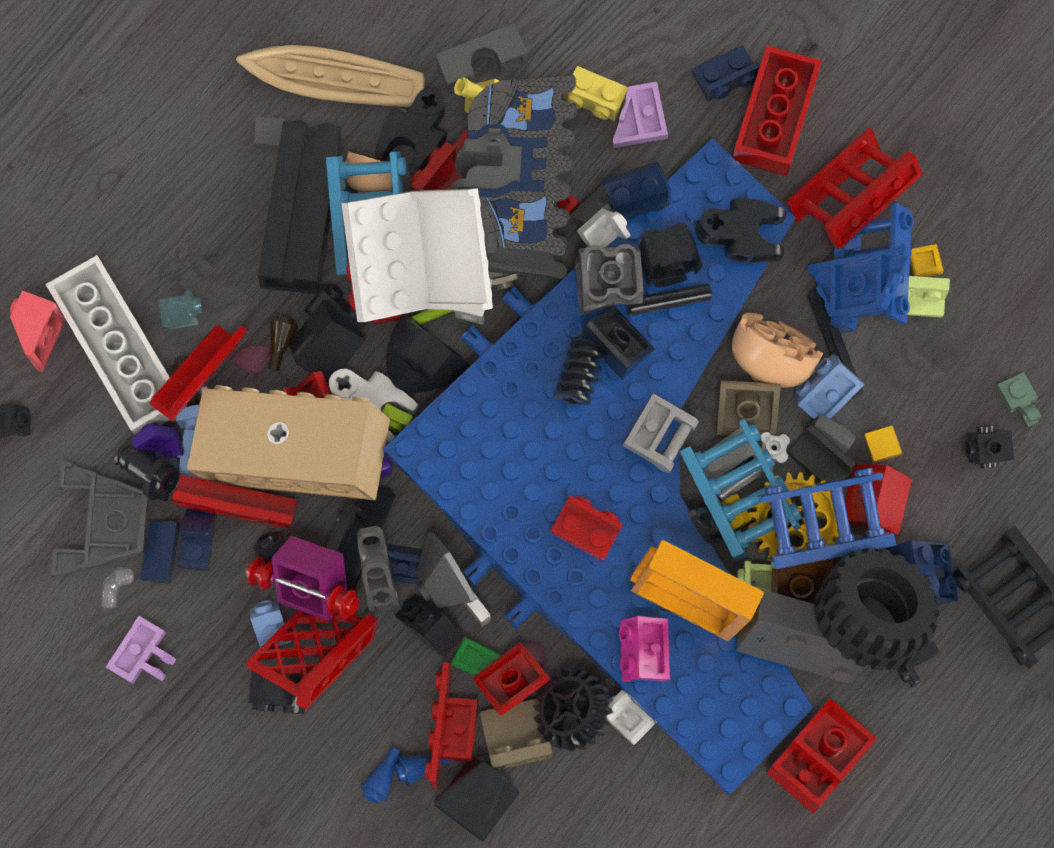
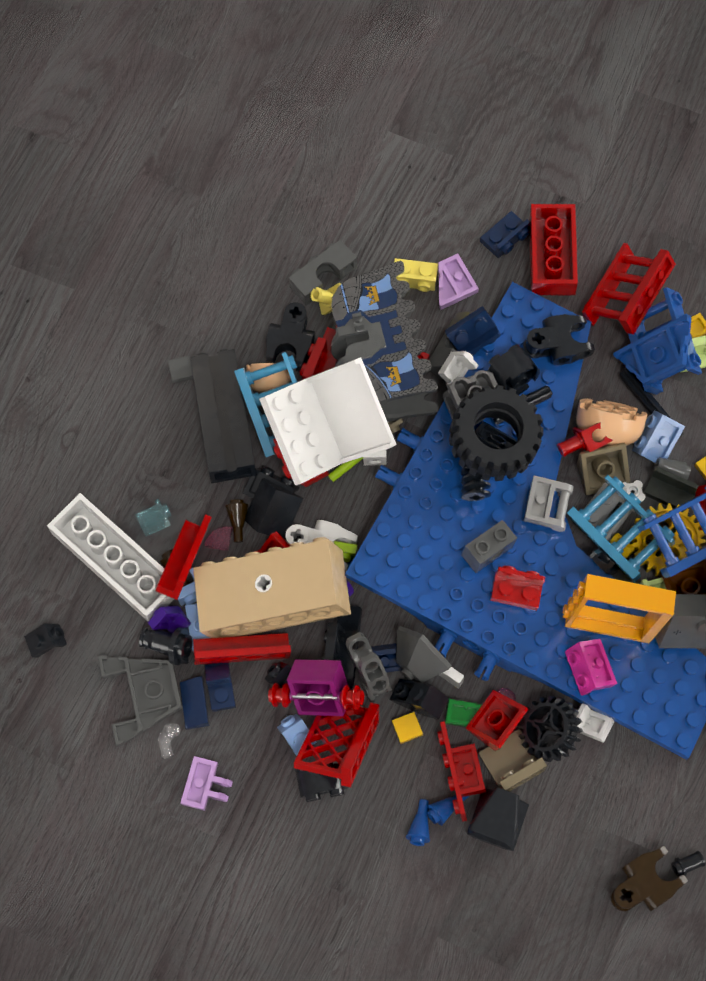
camera: 15 degrees left, 5 degrees down
coral slope [10,290,66,372] -> none
tan piece [236,45,425,107] -> none
black brick [386,314,469,393] -> none
none -> yellow tile [392,712,423,744]
none -> black tyre [449,385,543,481]
none -> dark grey brick [462,520,517,573]
none -> red bracket [557,422,613,457]

